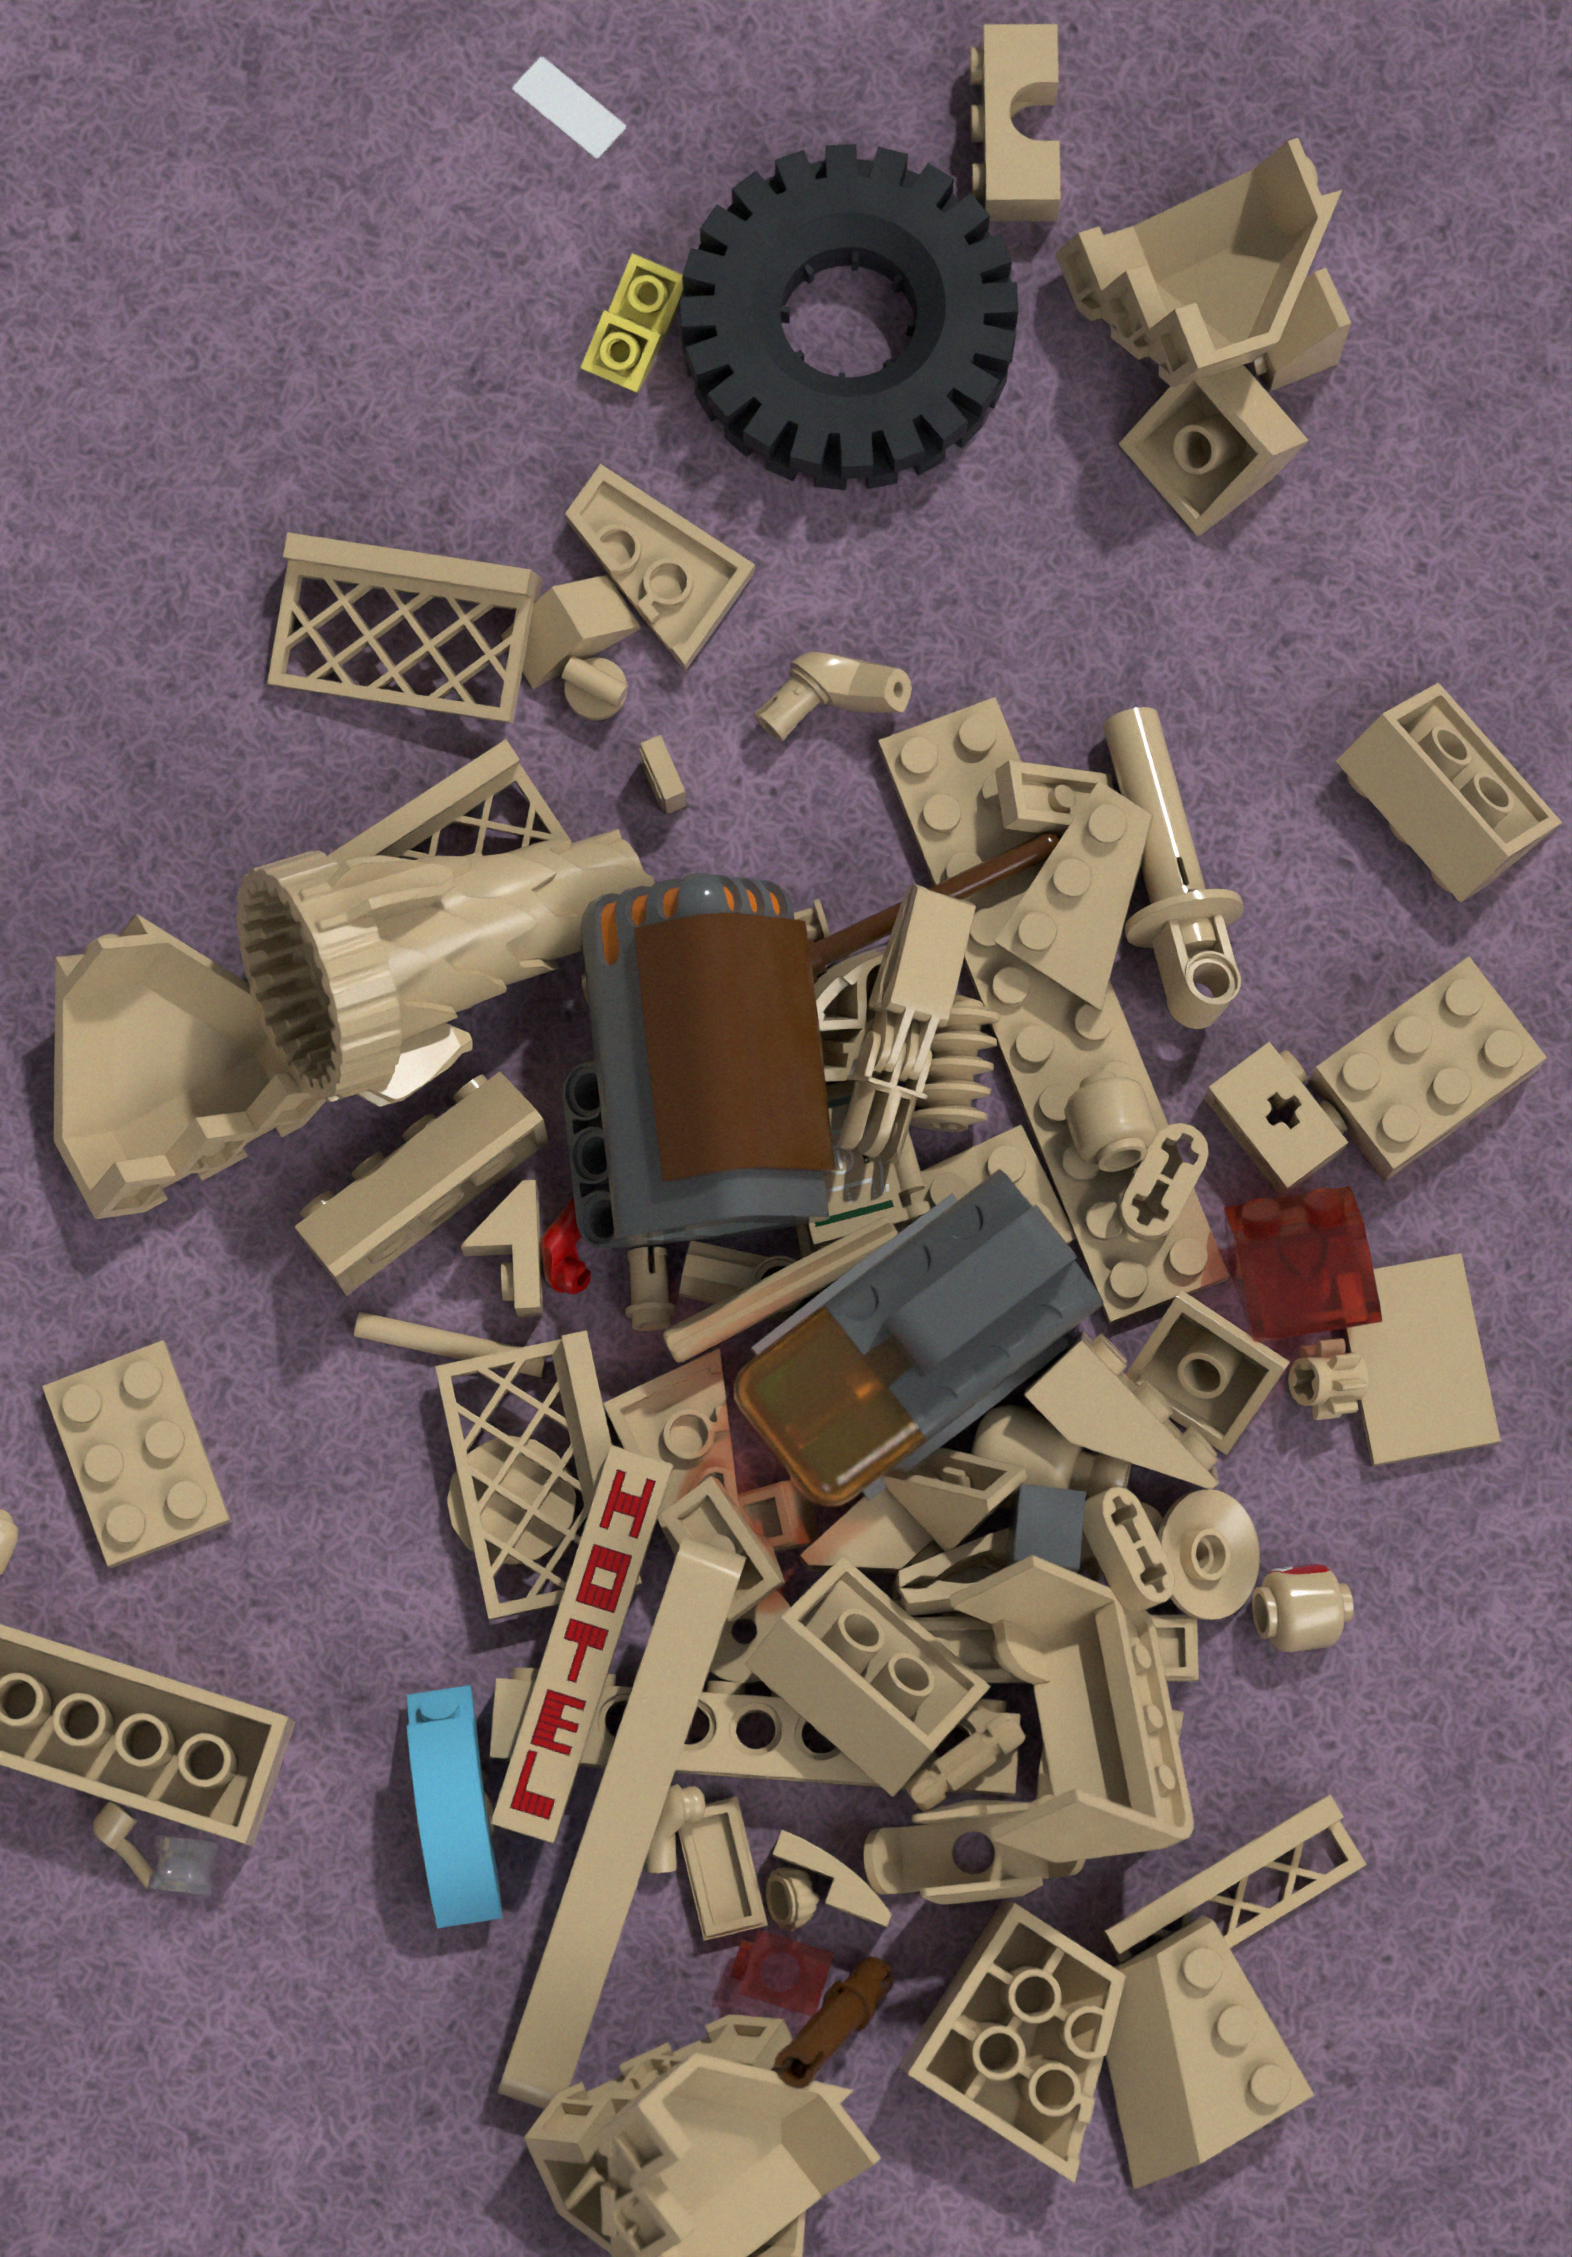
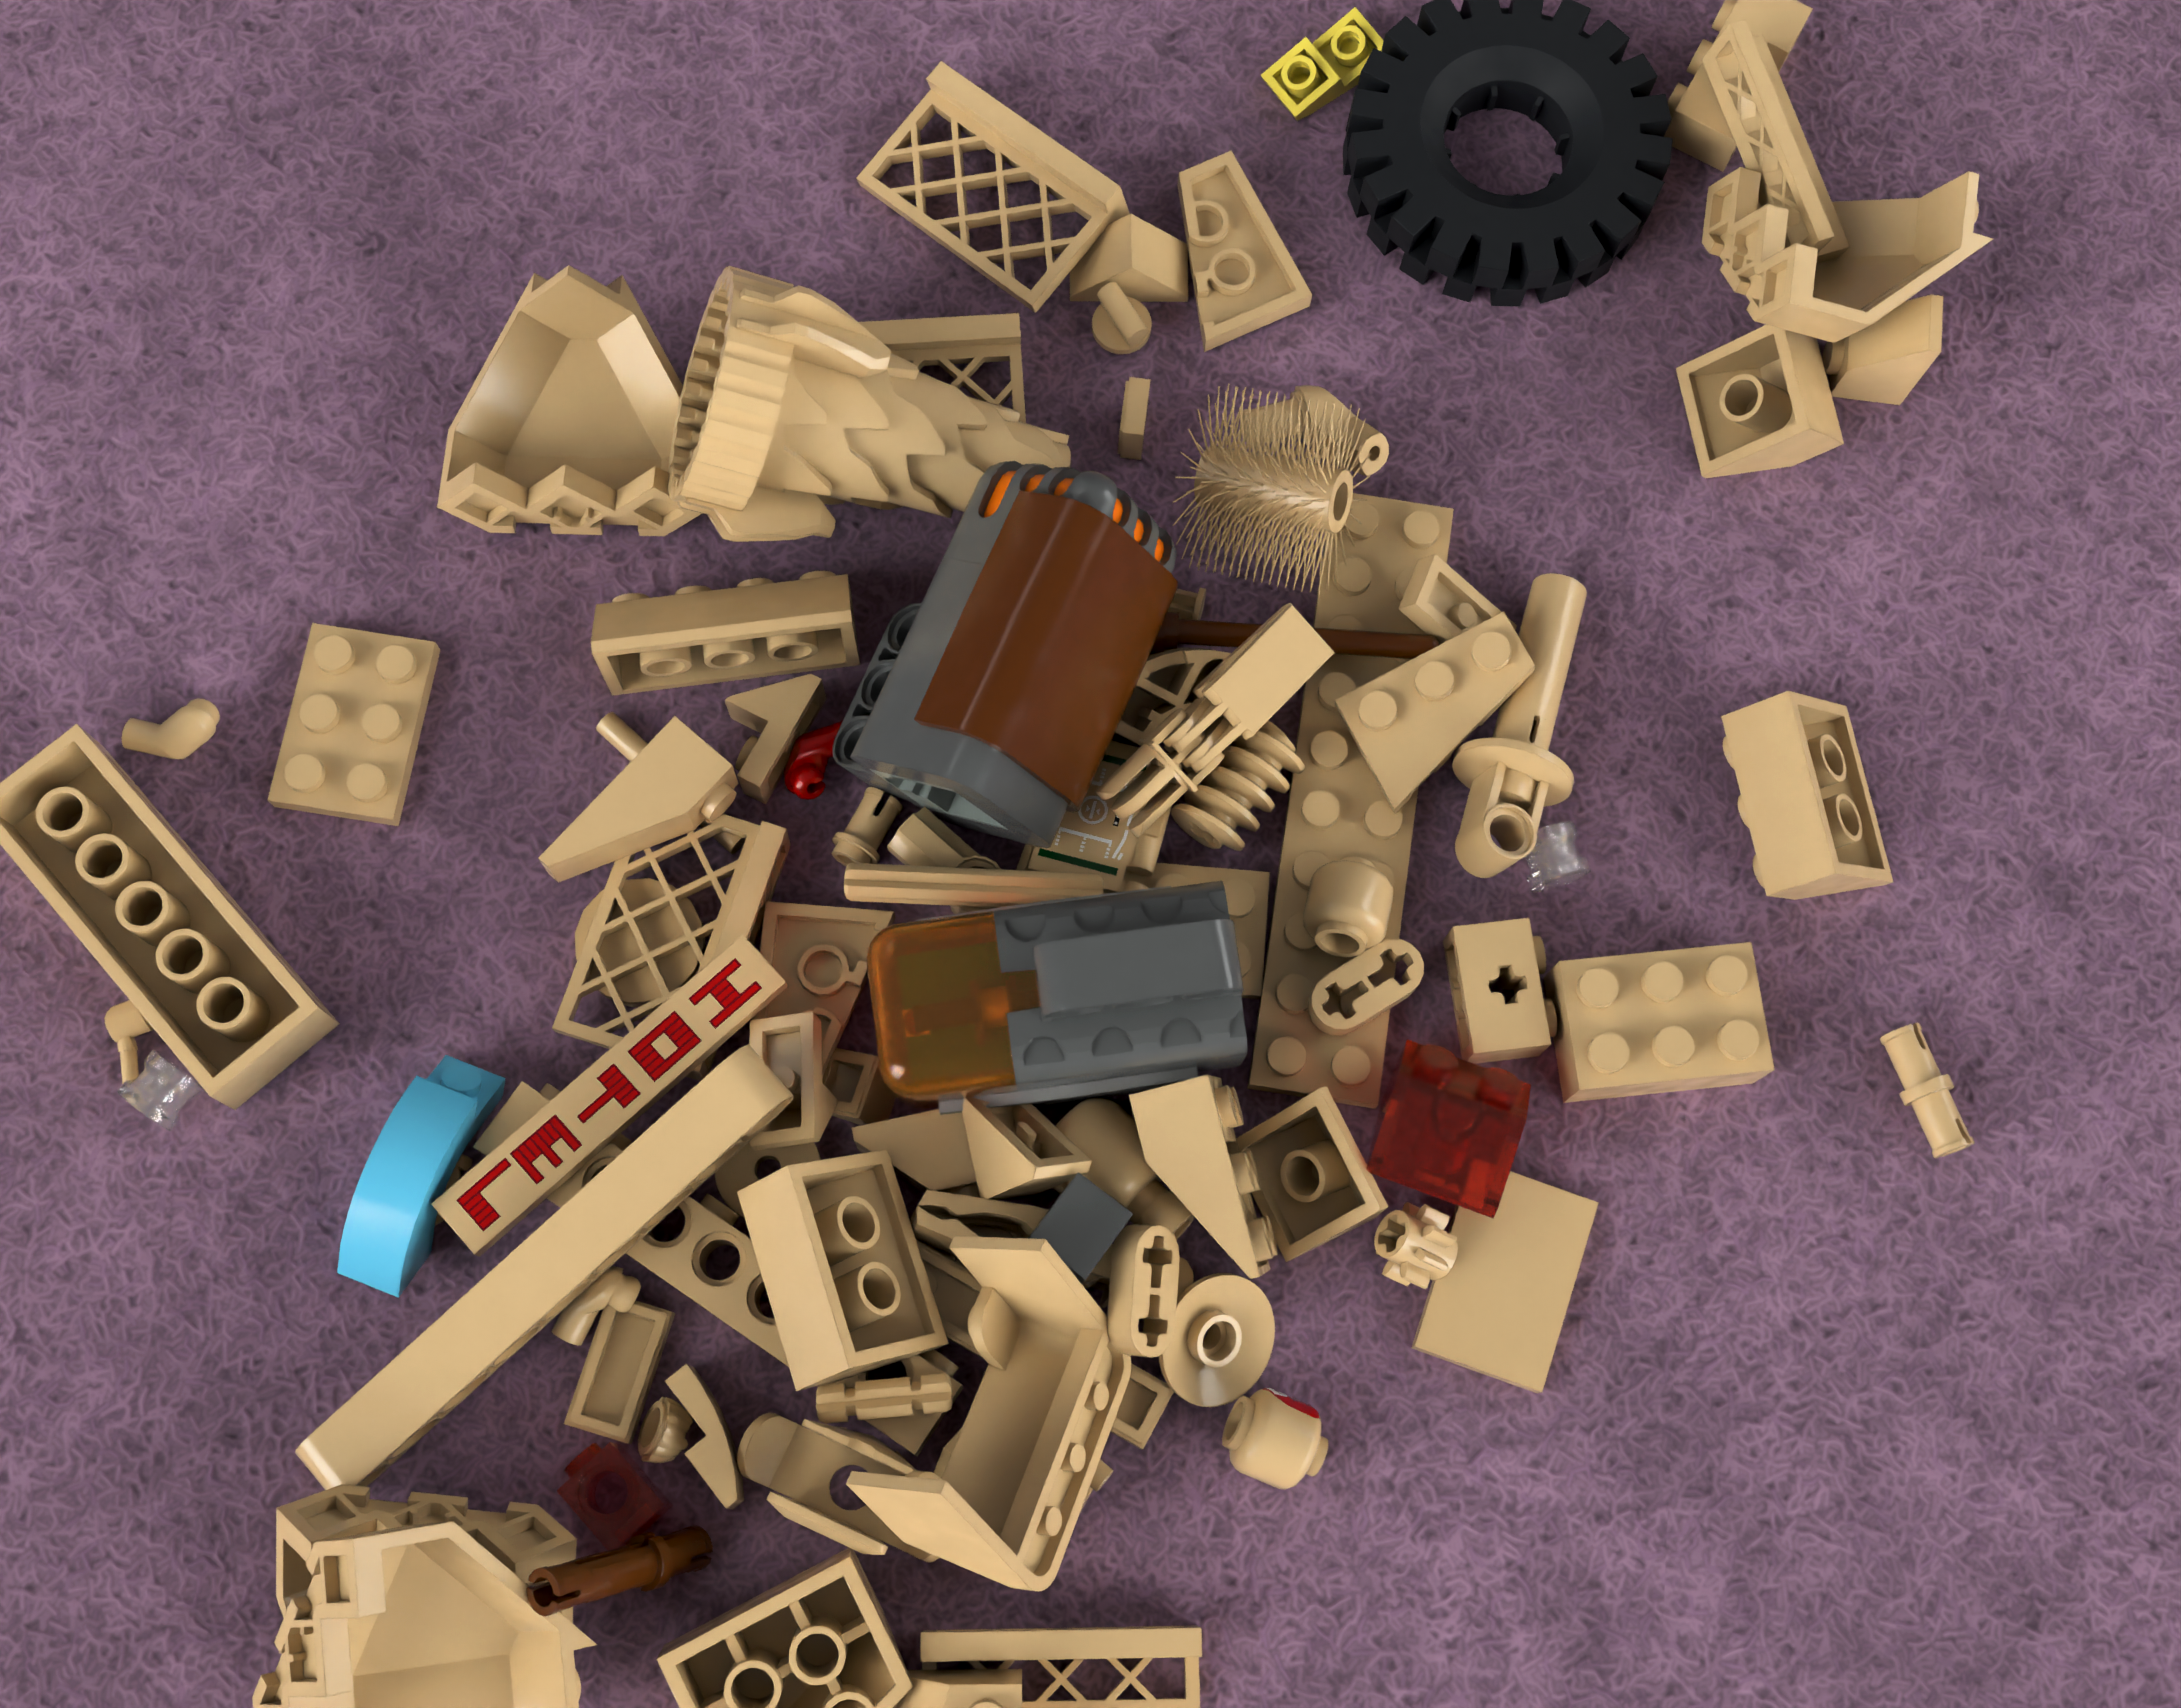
camera: 25 degrees right, 5 degrees down
none -> tan slope [538,716,739,883]
none -> tan piece [1173,383,1371,595]
none -> clear wheel [1522,821,1591,892]
none -> tan fence [1702,19,1850,264]

